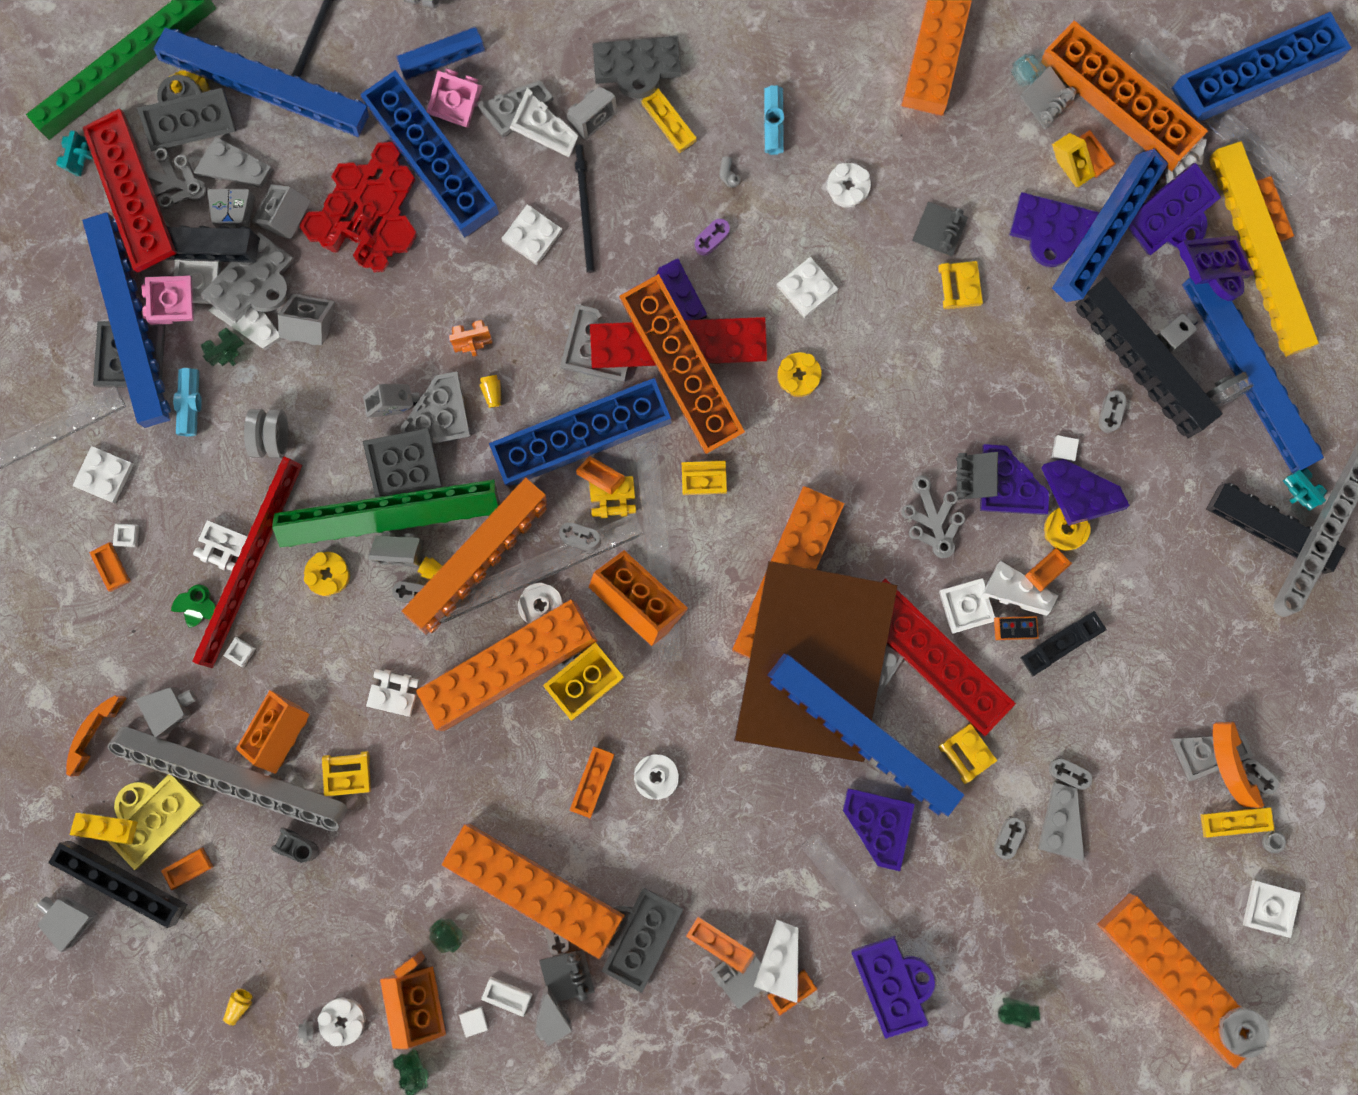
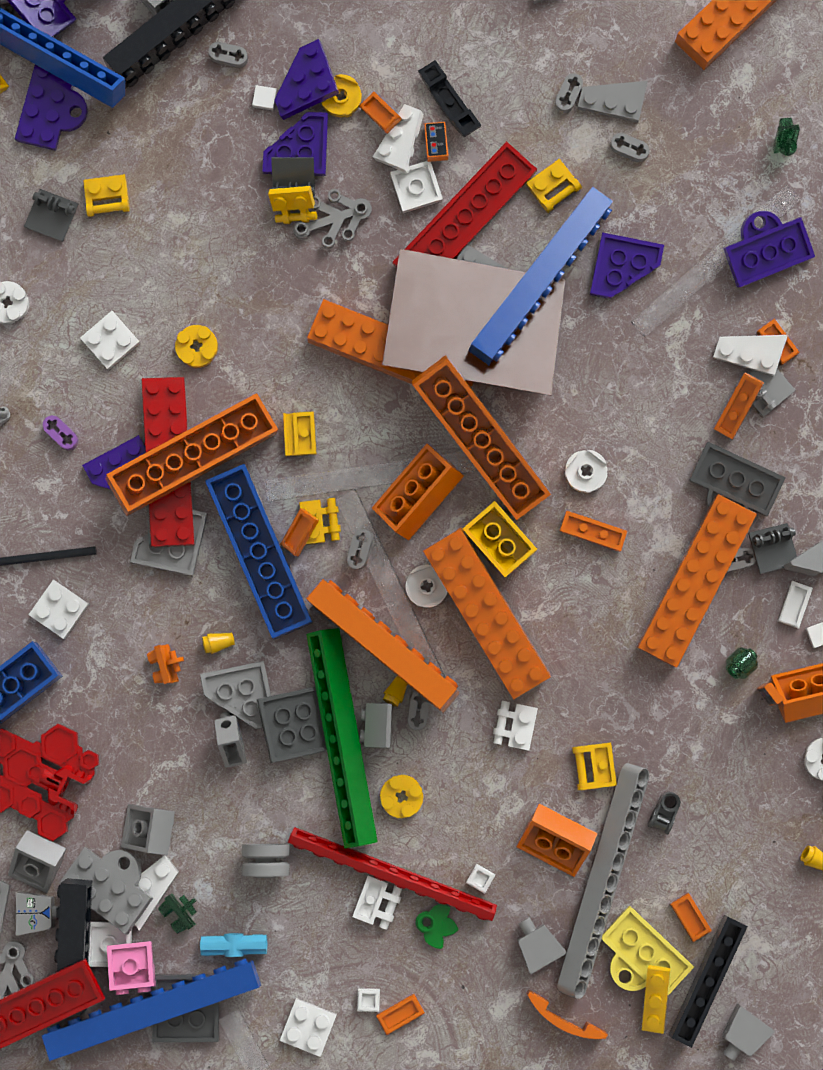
camera: 95 degrees left, 0 degrees up
none -> yellow plate [268,186,317,224]
none -> orange brick [411,355,551,520]

